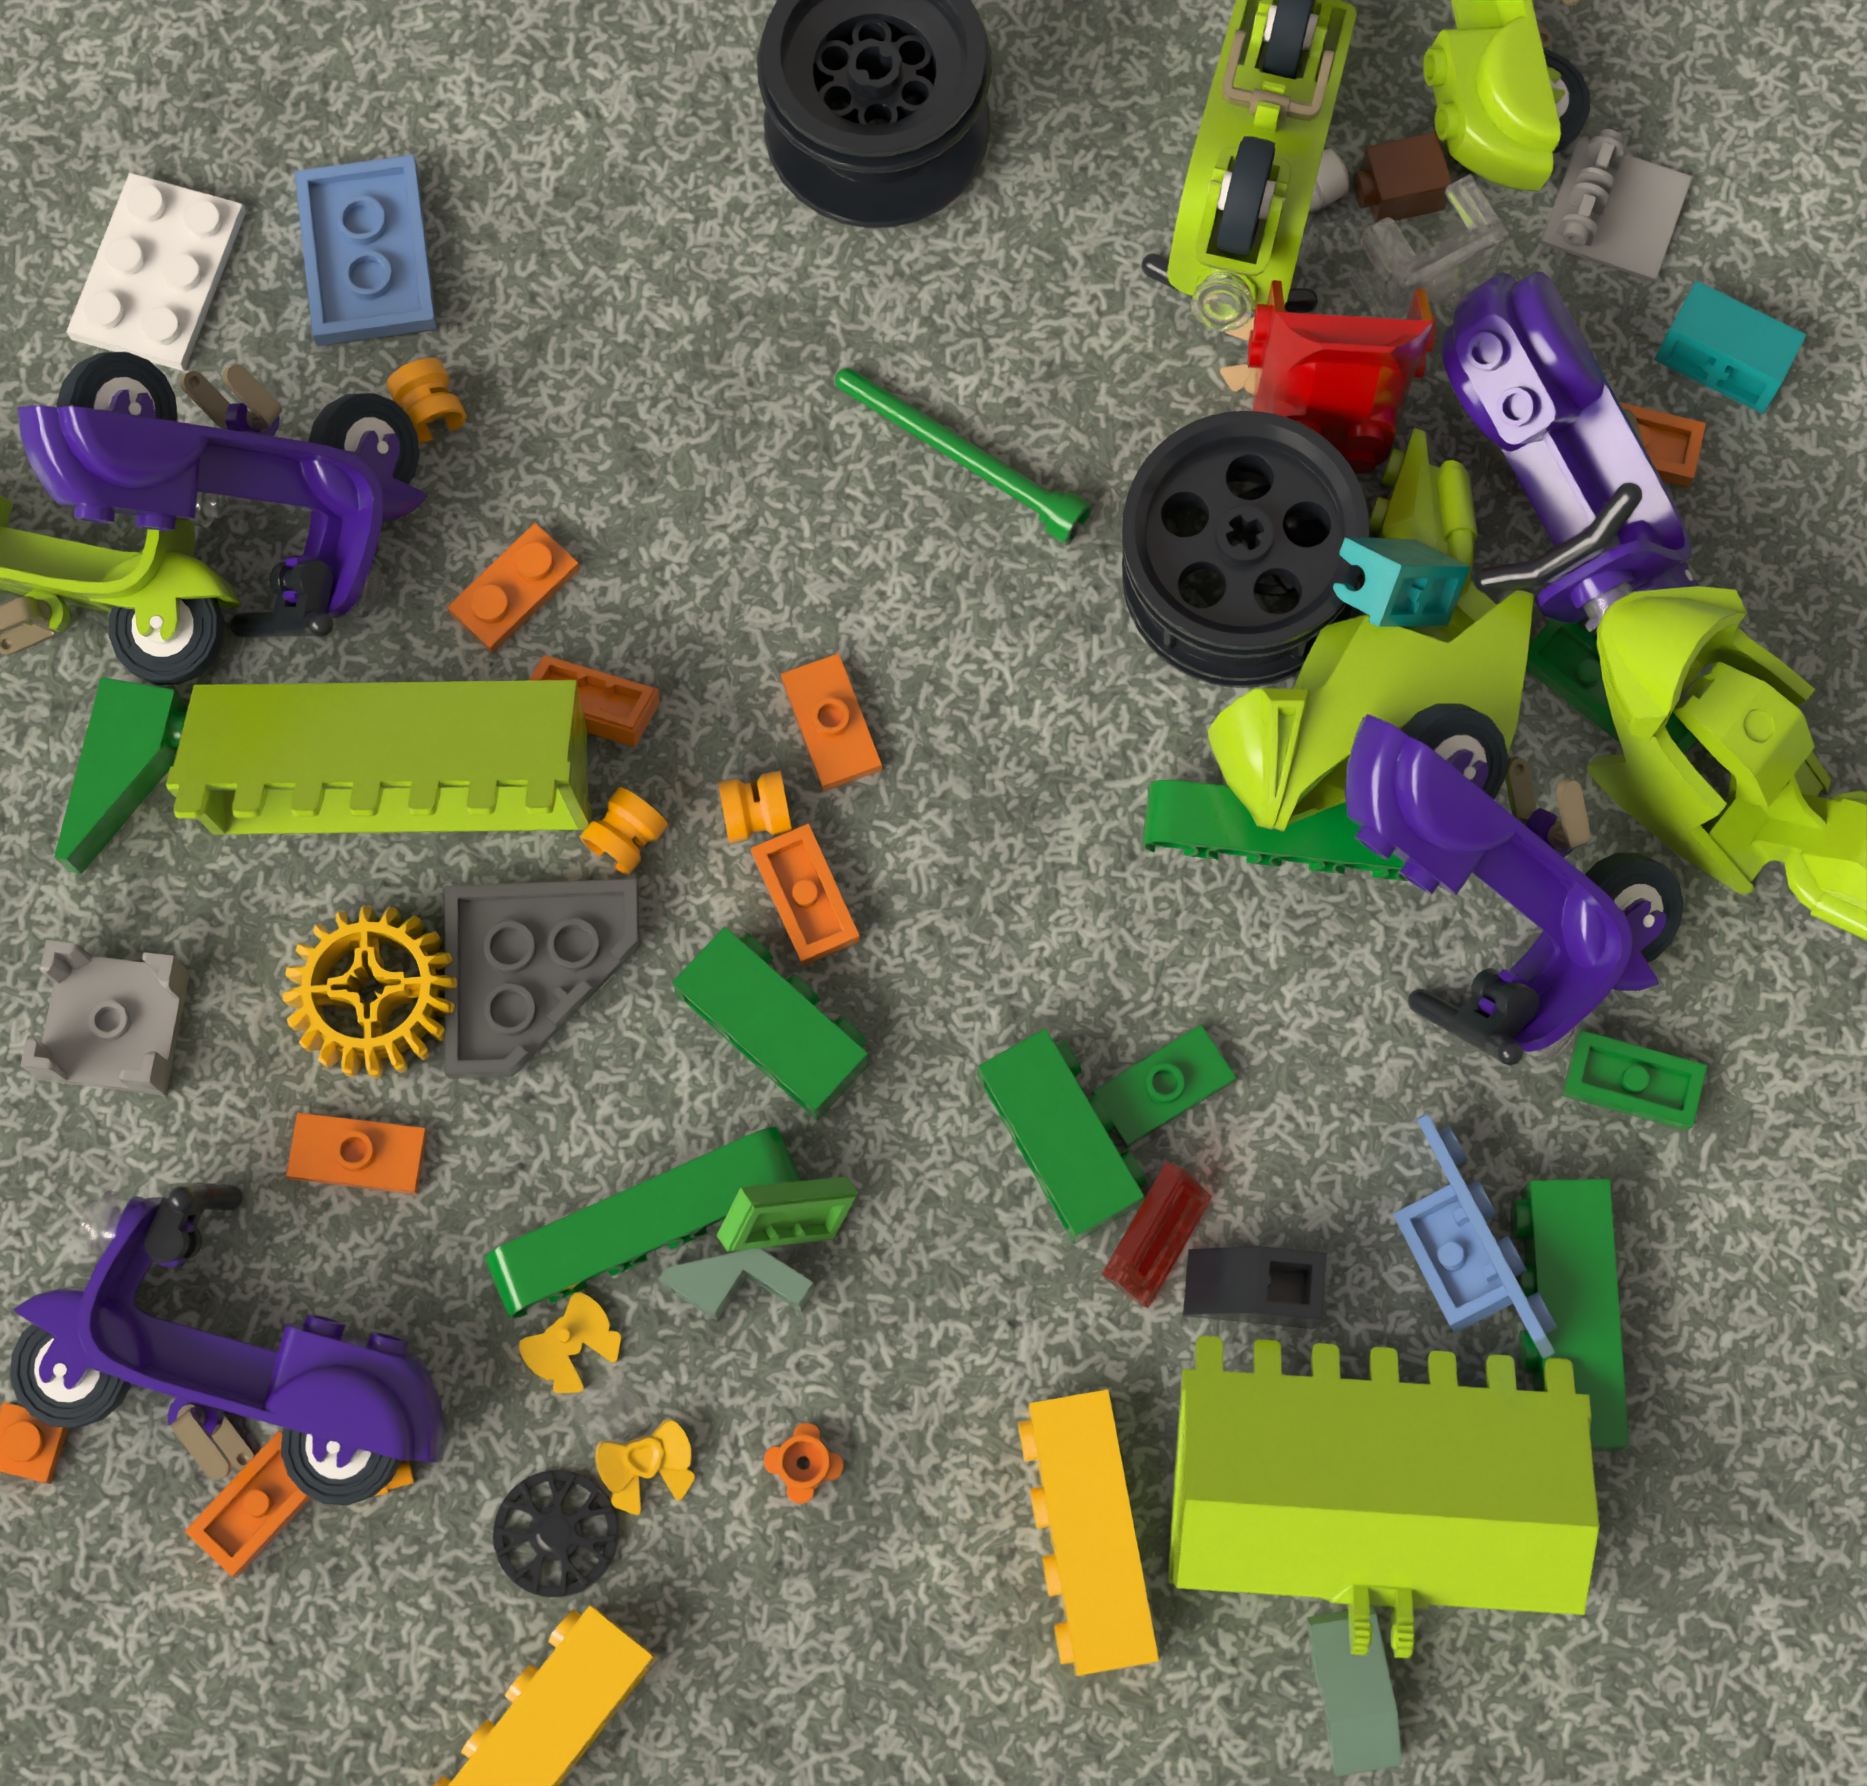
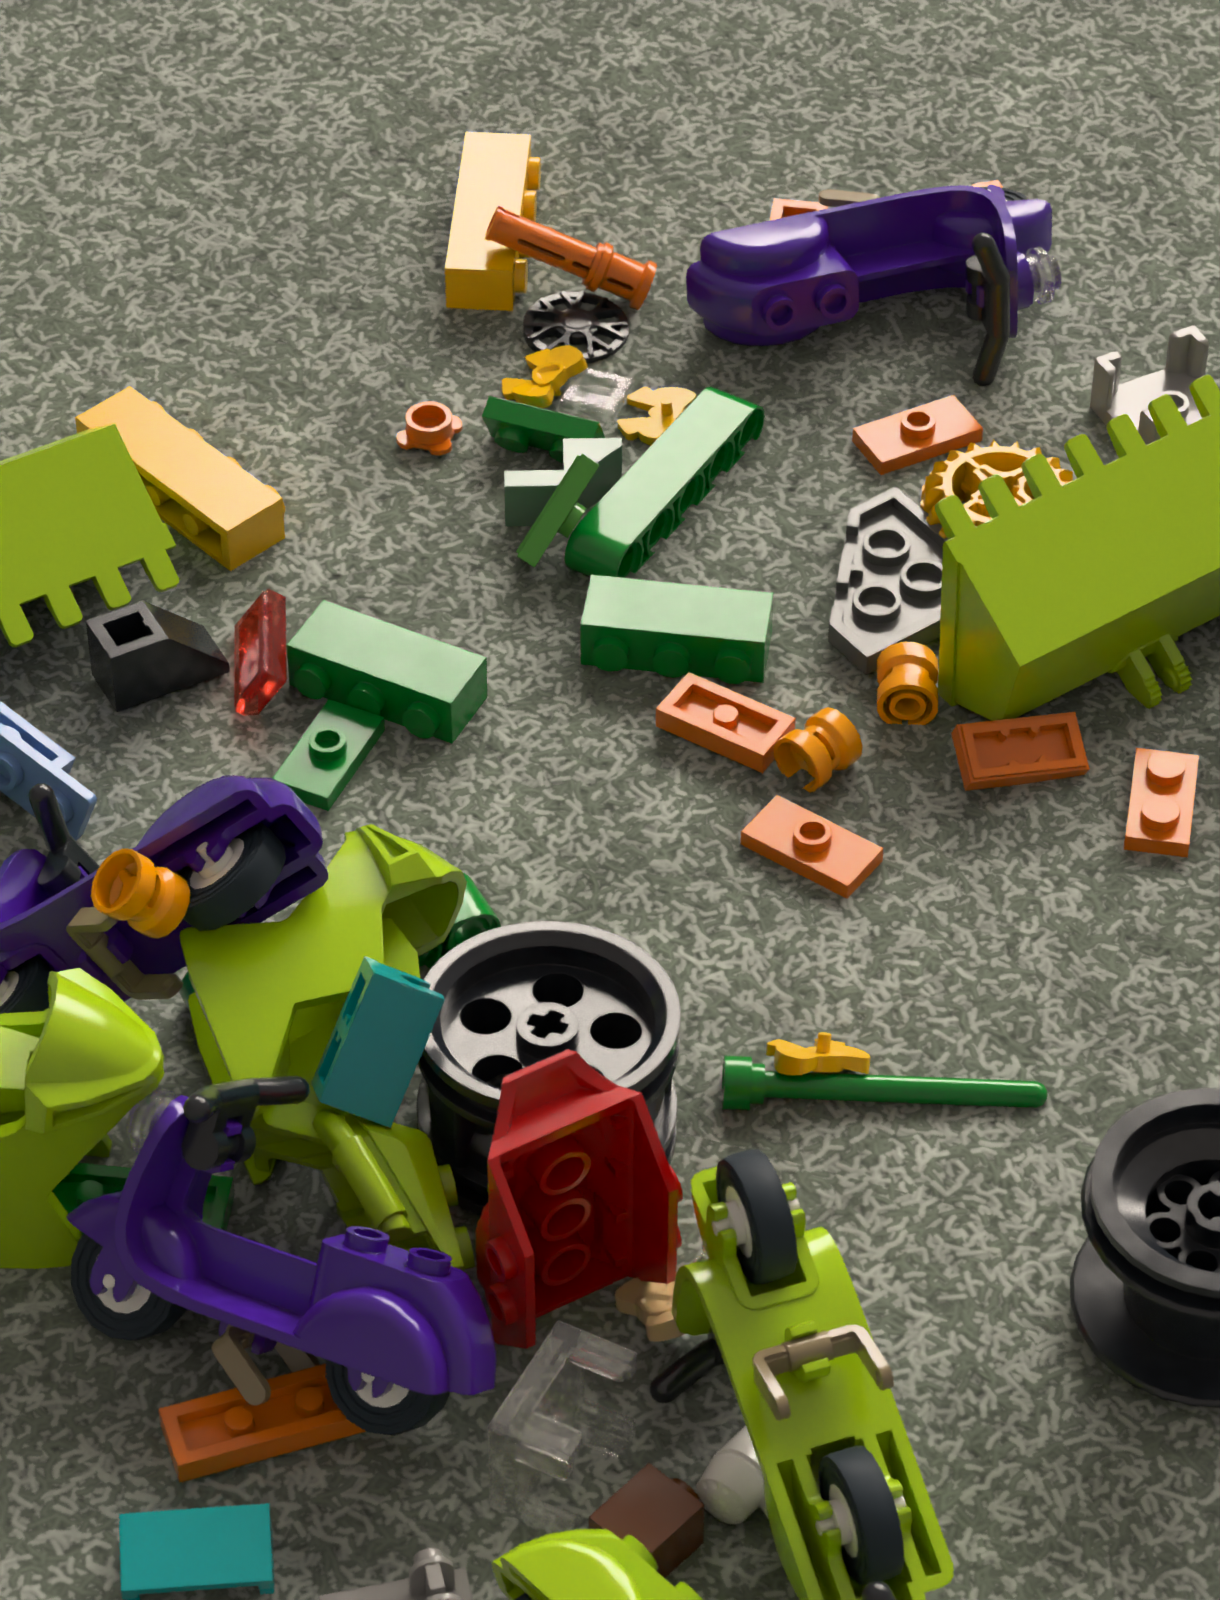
camera: 145 degrees right, 30 degrees down
none -> light orange wheel [91,848,190,939]
none -> green plate [482,396,605,463]
none -> orange pin [485,205,657,310]
none -> yellow piece [766,1032,871,1075]

